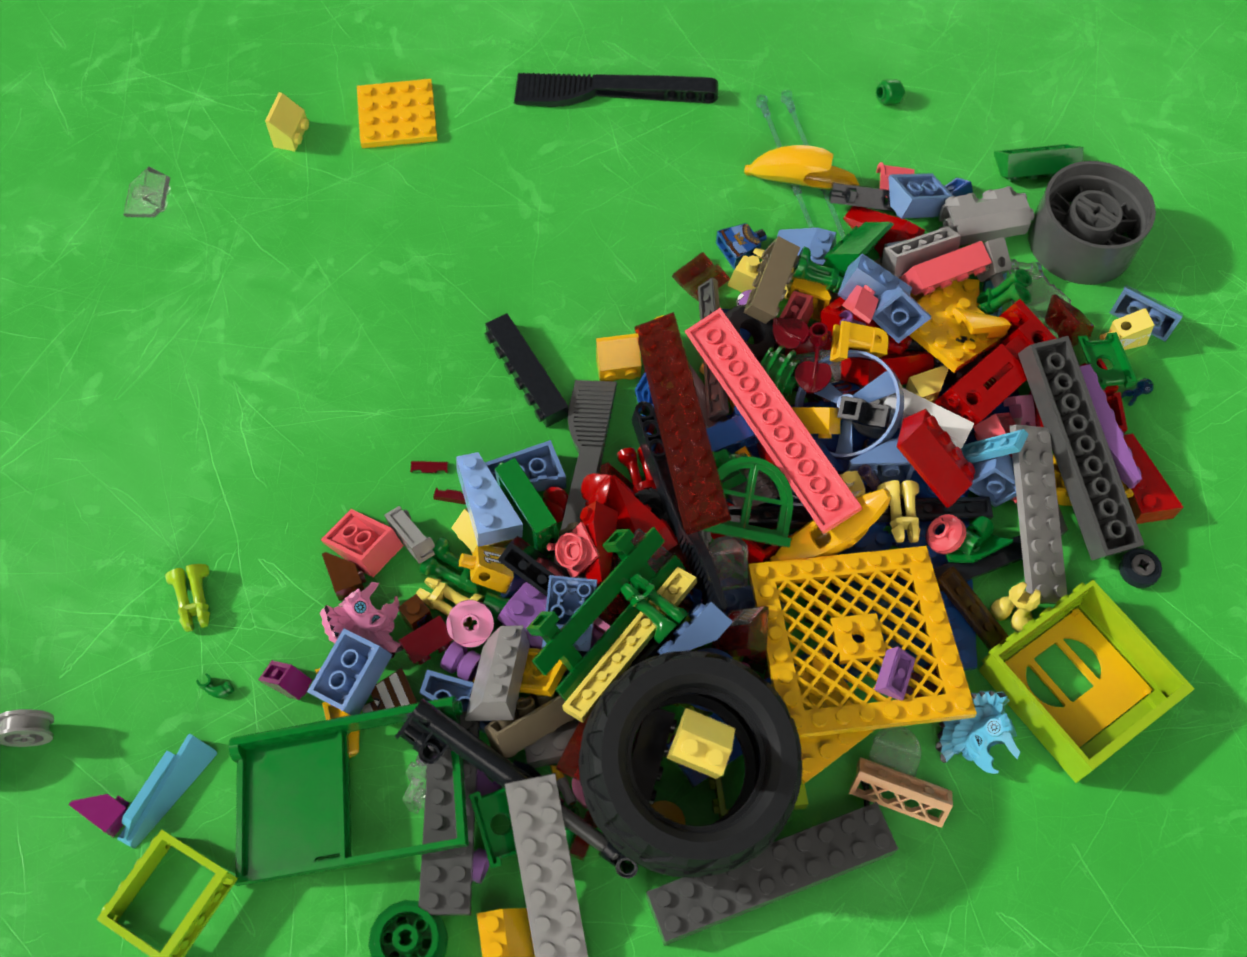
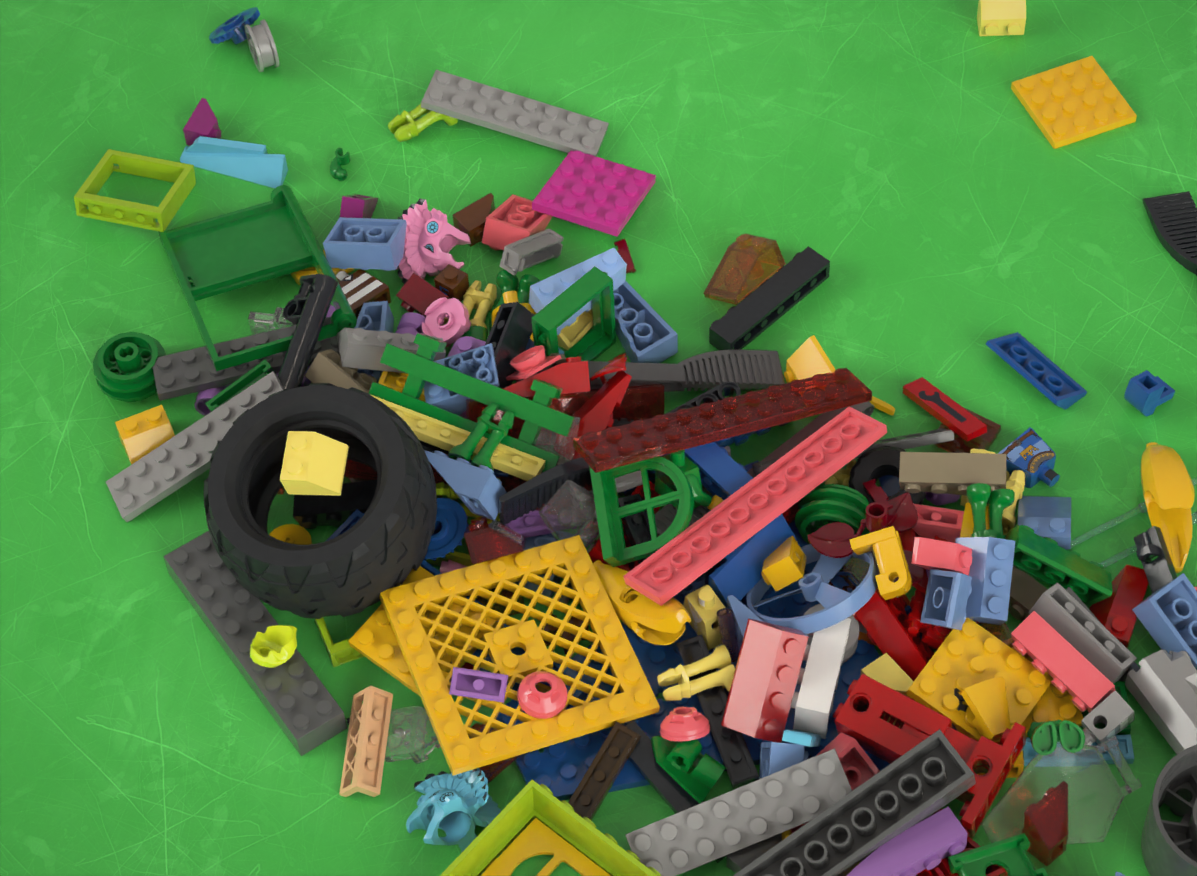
camera: 80 degrees right, 10 degrees down
black slope [837,396,892,429] -> none
light yellow piece [990,582,1041,632] -> none
none -> neon yellow hair [250,625,297,668]
none -> light grey plate [421,70,609,157]
none -> coral piece [517,671,567,719]
none -> dark pink plate [532,151,656,237]
none -> clear orange slope [704,234,786,305]
none -> dark red piece [863,479,894,510]
none -> red tile [903,377,987,442]
none -> blue slope [986,332,1087,410]
none -> blue brick [1124,370,1175,416]

